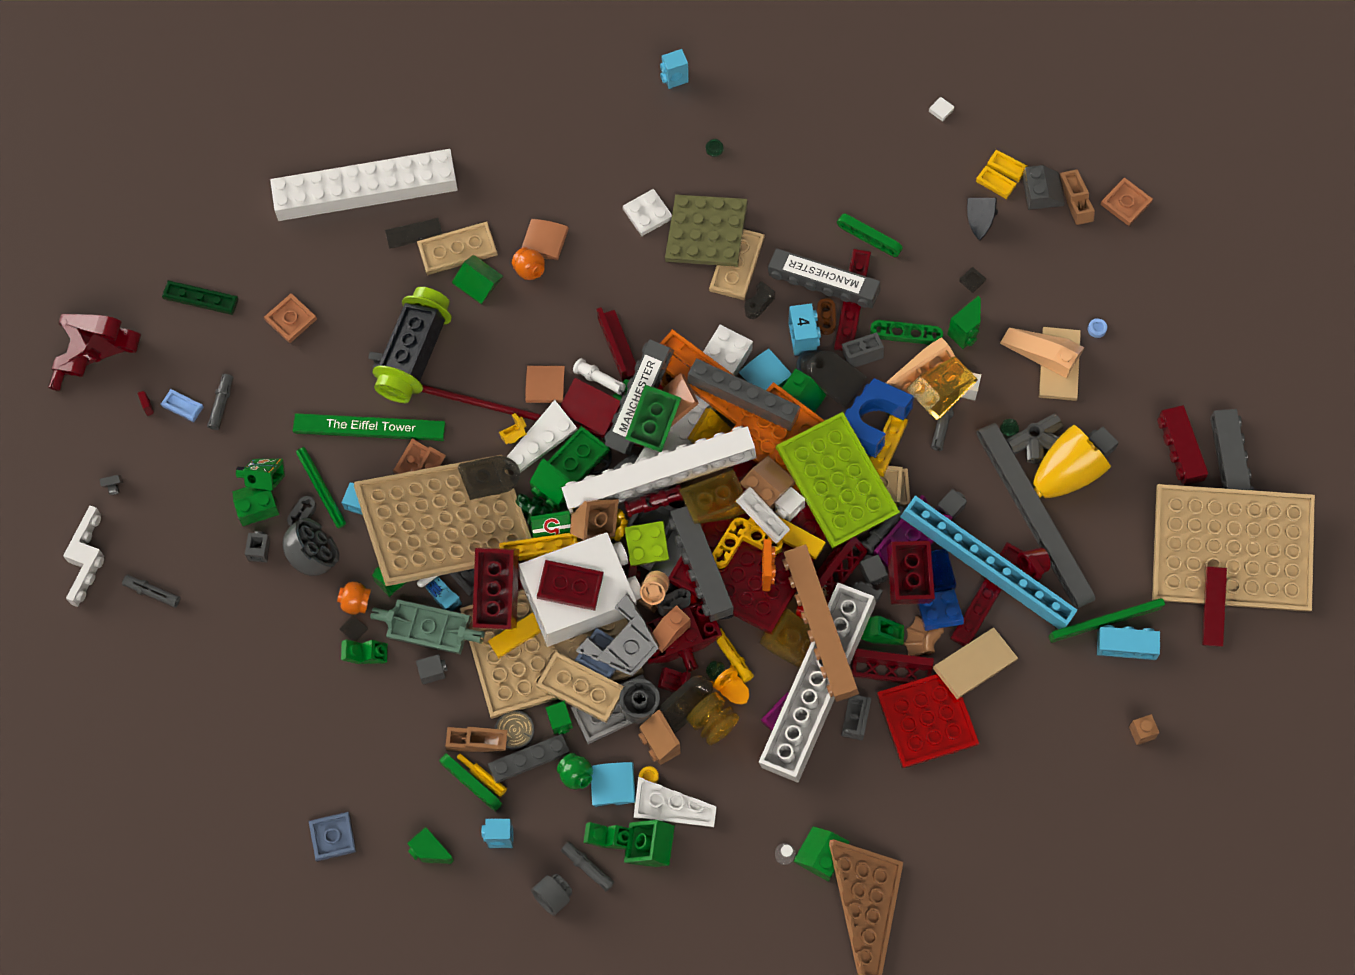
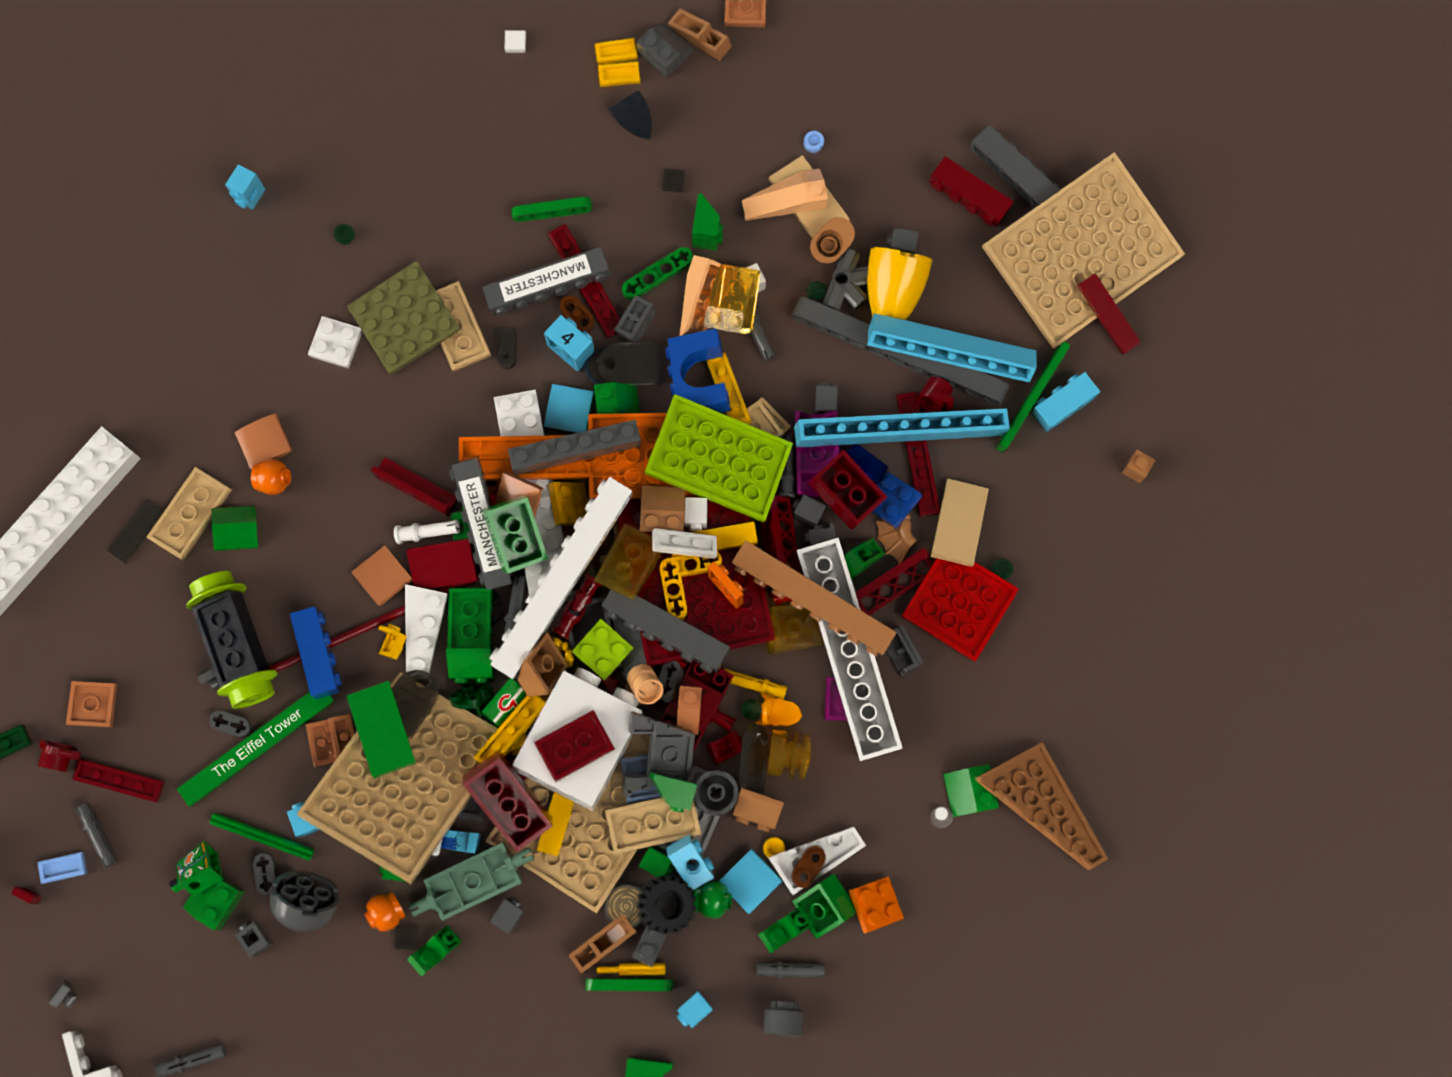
camera: 45 degrees left, 10 degrees up
none -> dark red piece [37,740,81,773]
none -> dark red tile [72,758,165,803]
none -> dark grey beam [209,711,252,738]
none -> blue brick [290,606,342,699]
none -> green tile [347,681,416,779]
none -> black tyre [636,876,697,934]
none -> green slope [649,772,697,813]
none -> medium azure brick [666,834,714,890]
none -> reddish brown plate [791,846,826,888]
none -> medium nougat piece [810,217,855,264]
none -> orange plate [849,876,904,934]
none -> medium azure brick [867,313,1037,383]
none -> clear green plate [992,559,1013,580]

